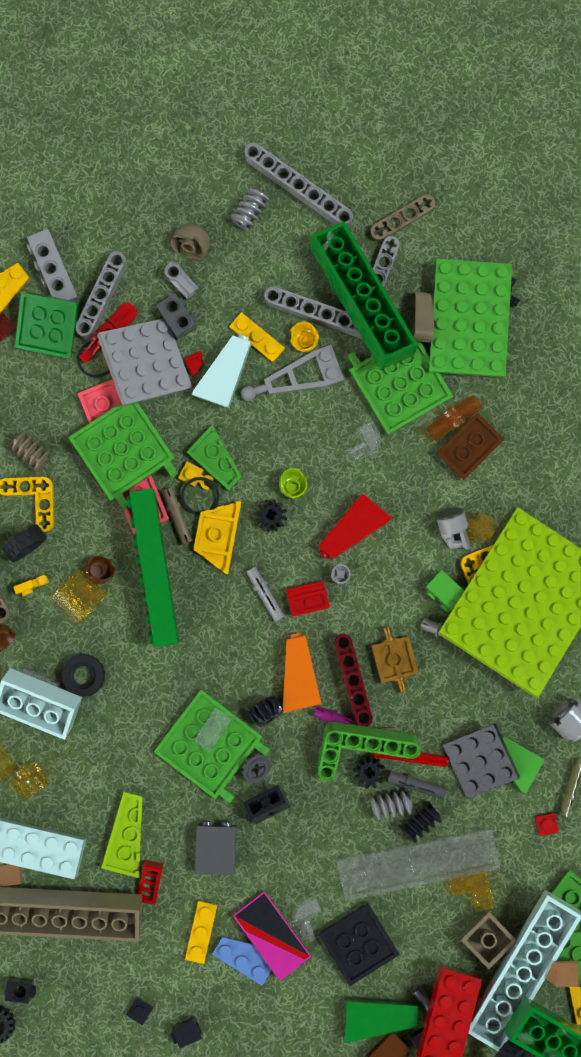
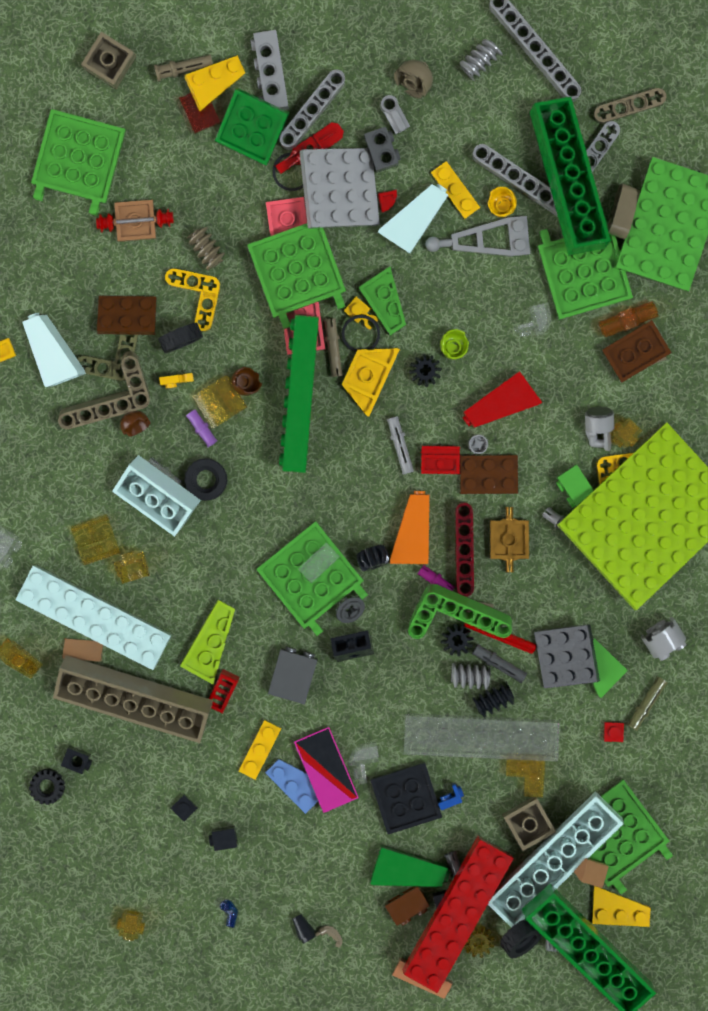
camera: 15 degrees right, 5 degrees up
none -> medium lavender pin [186,409,218,447]
none -> blue bracket [438,782,464,811]
none -> reddish brown plate [460,455,518,494]

